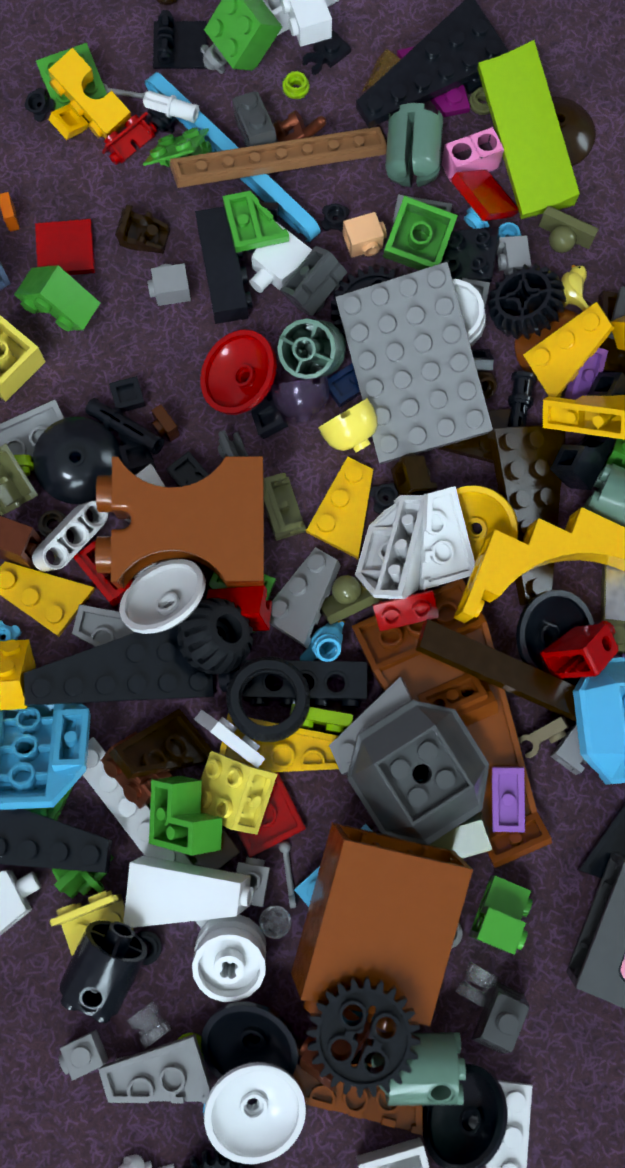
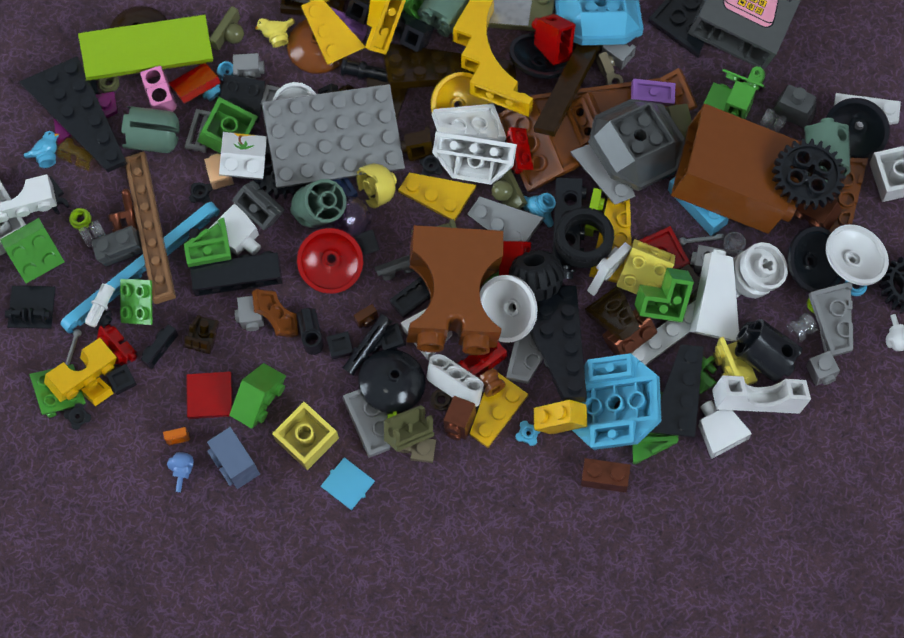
camera: 80 degrees left, 5 degrees down
light grey plate [201,44,227,74] -> none
black gear [488,263,566,340] -> none
none -> medium azure animal [24,131,59,168]
none -> clear wheel [78,219,106,248]
none -> black plate [106,364,137,395]
none -> black plate [141,324,178,370]
none -> white slope [219,132,267,180]
none -> dark orange tile [252,289,298,337]
none -> black piece [297,308,323,355]
none -> dark orange wheel [479,369,506,397]
none -> white arch [712,375,811,414]
none -> bright green hinge [722,66,765,91]

